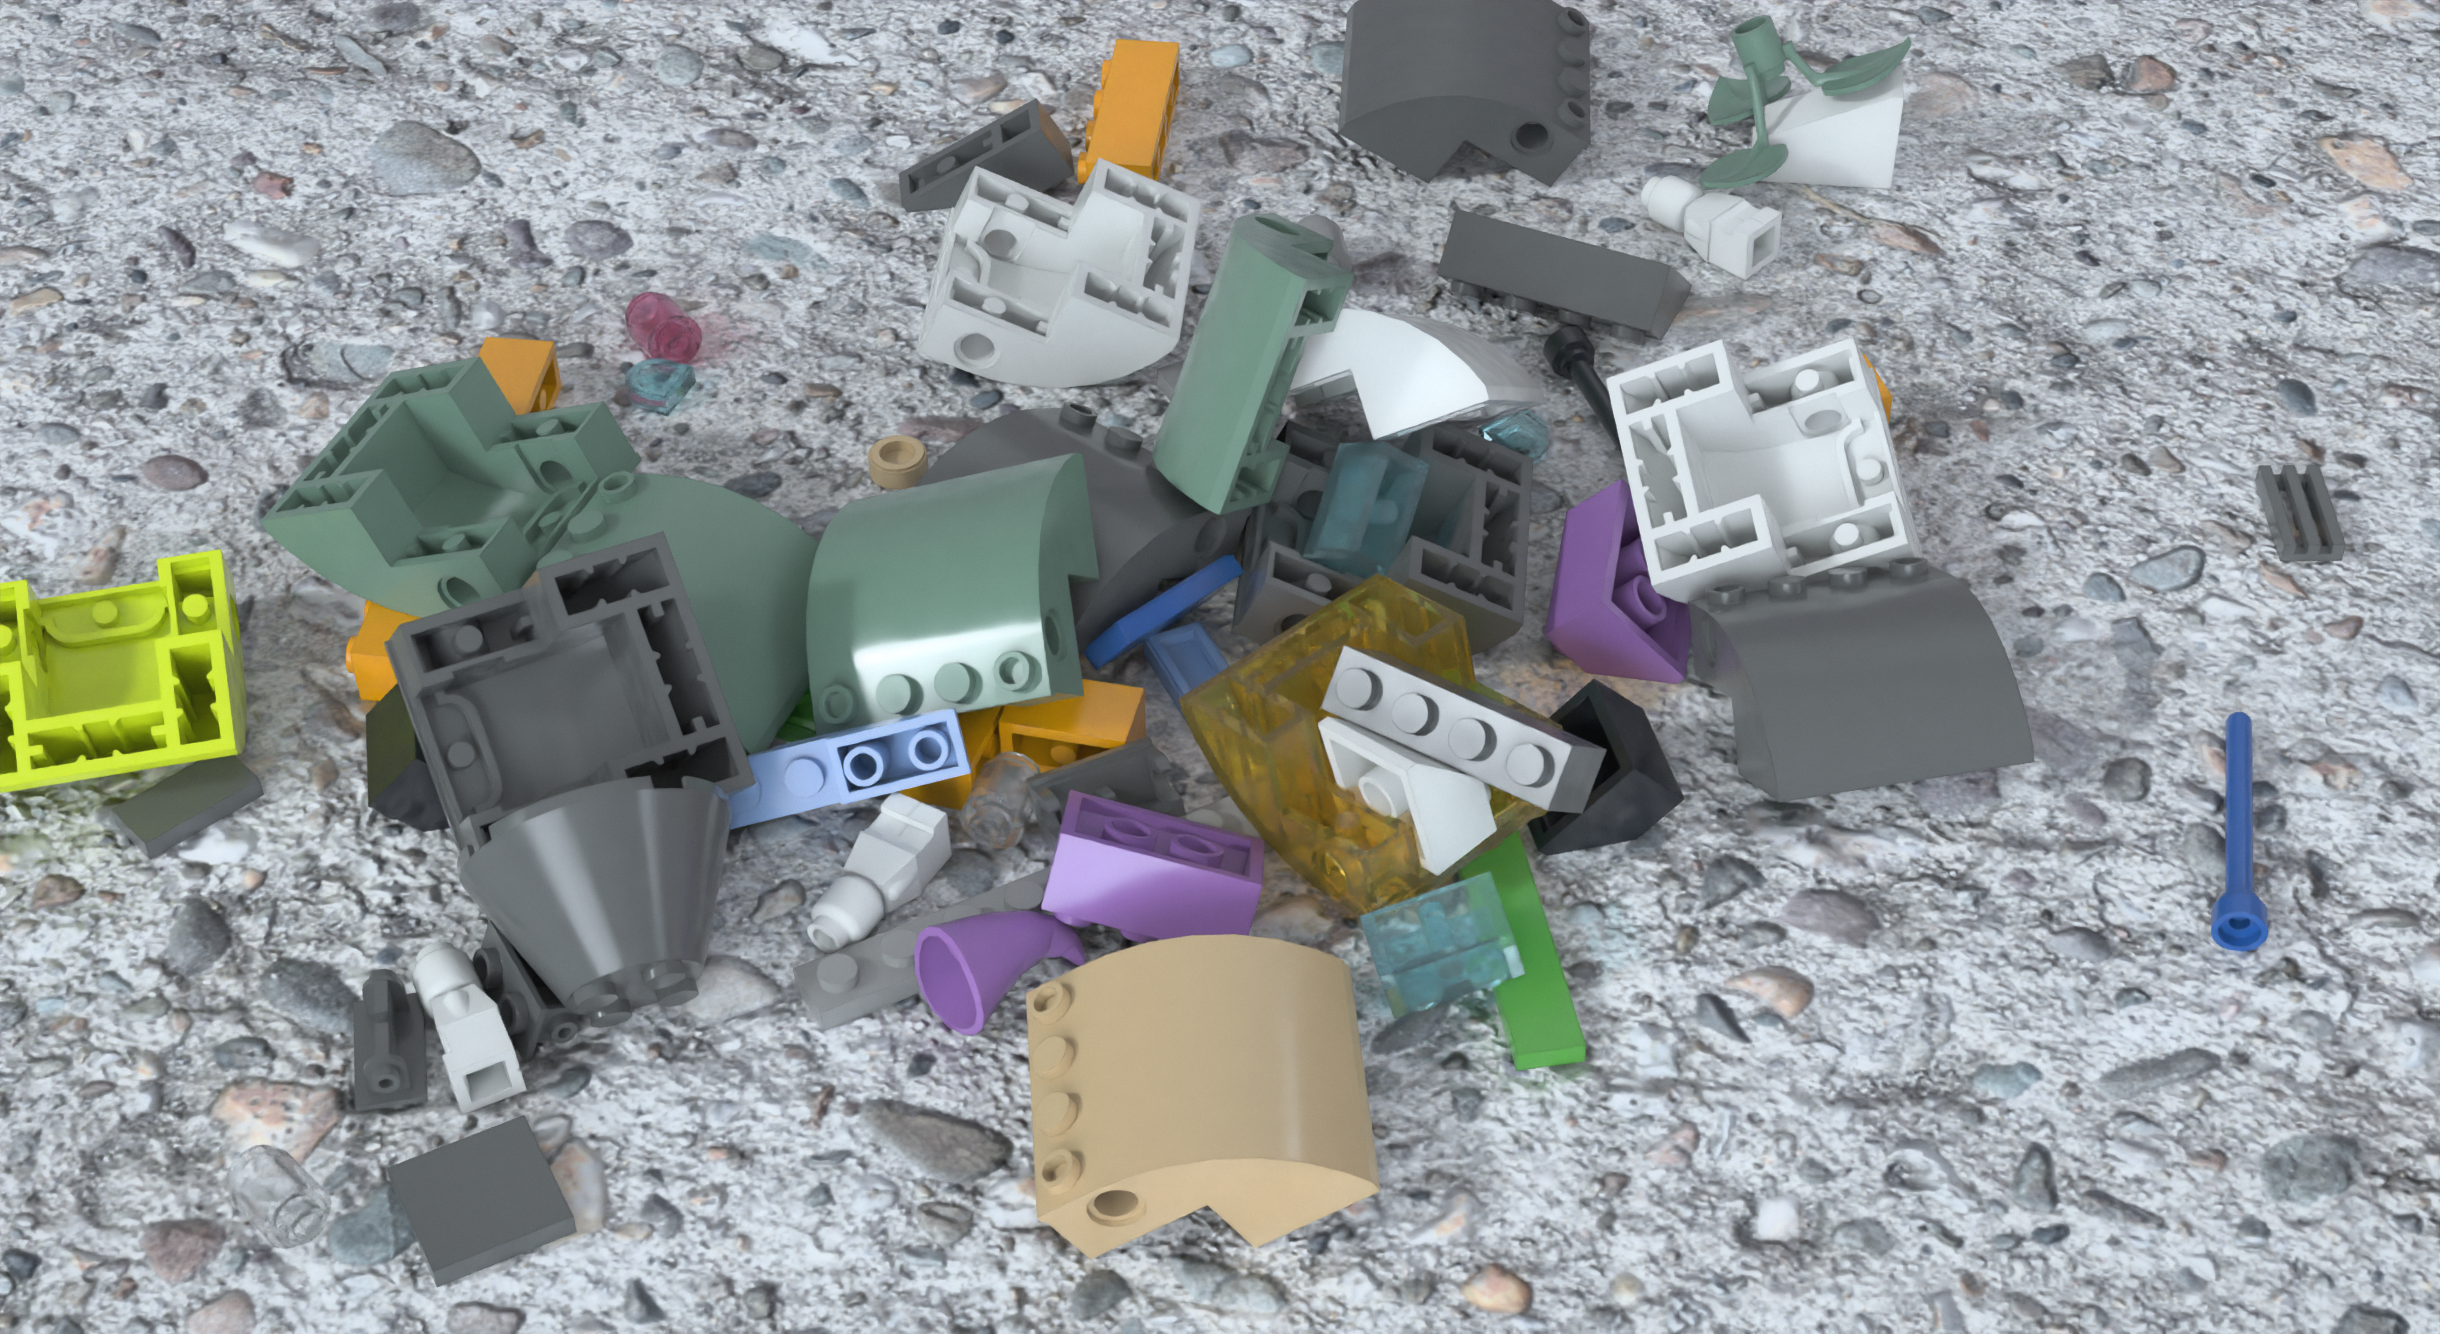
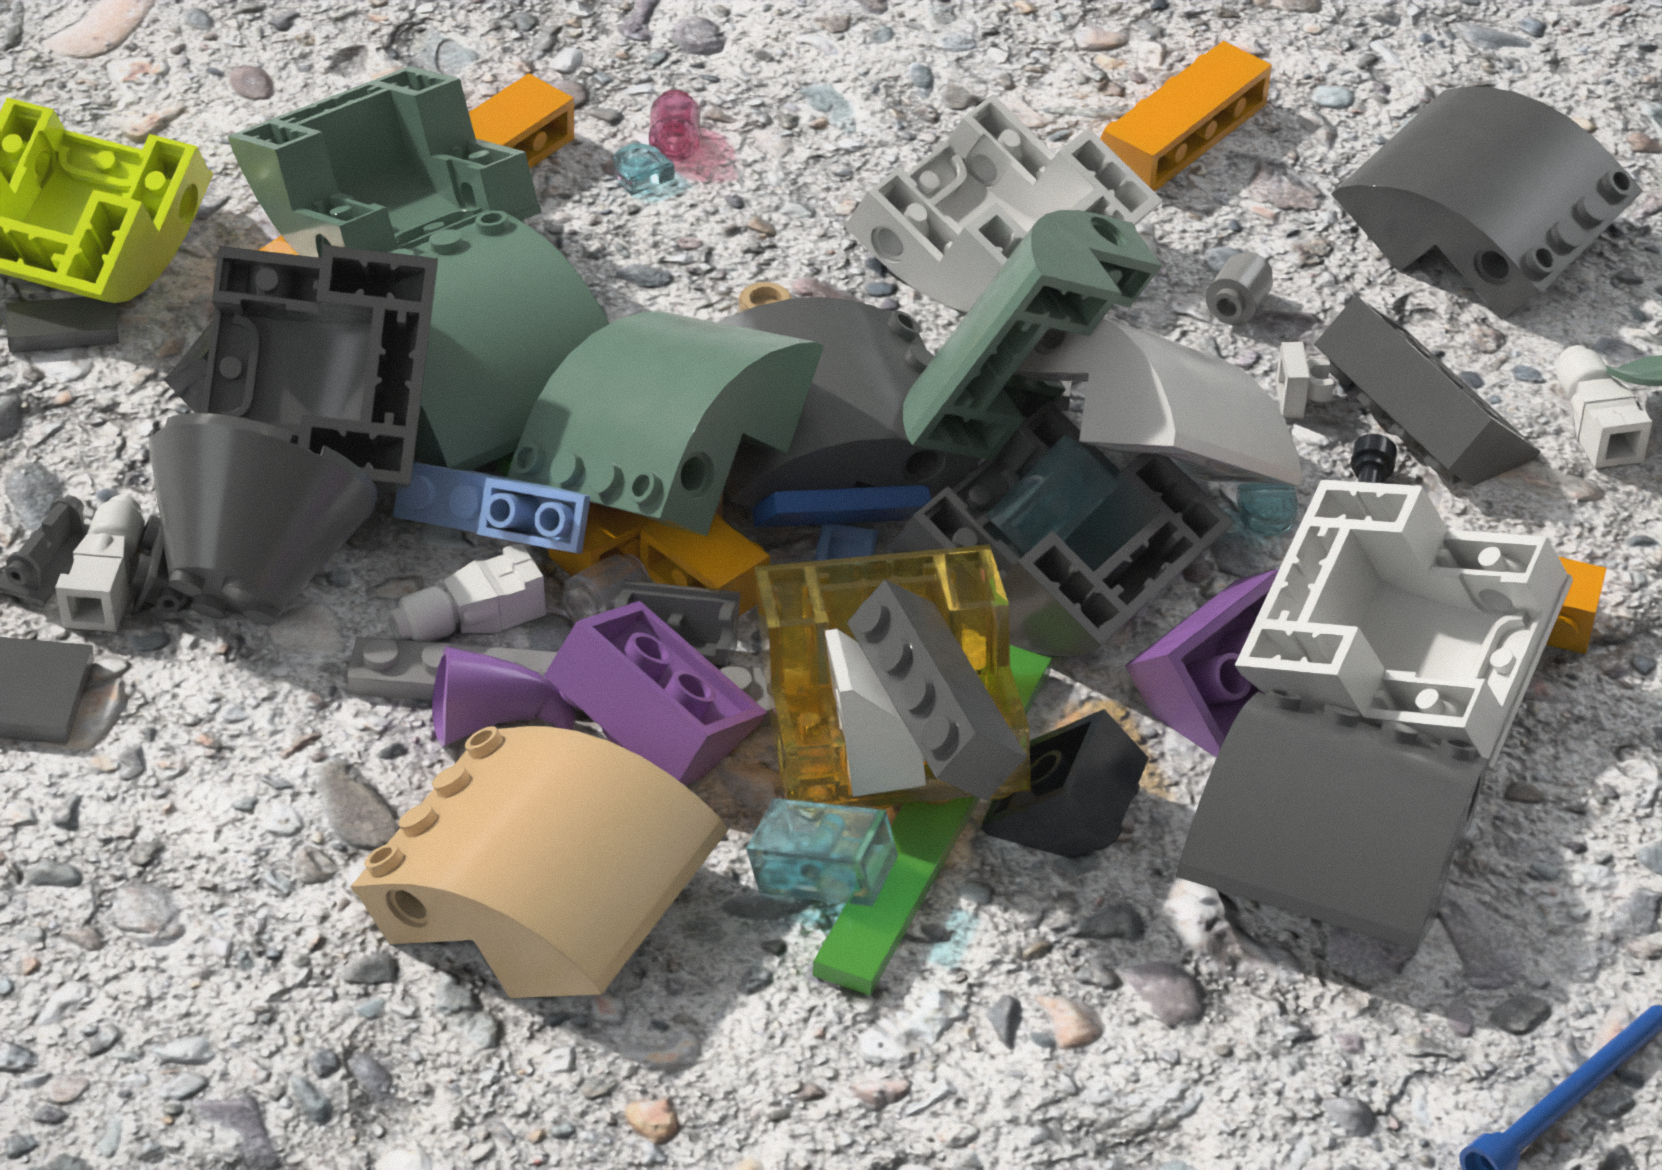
camera: 30 degrees right, 0 degrees up
dark grey slope [899,98,1075,213] -> none
none -> white tile [1276,342,1334,419]

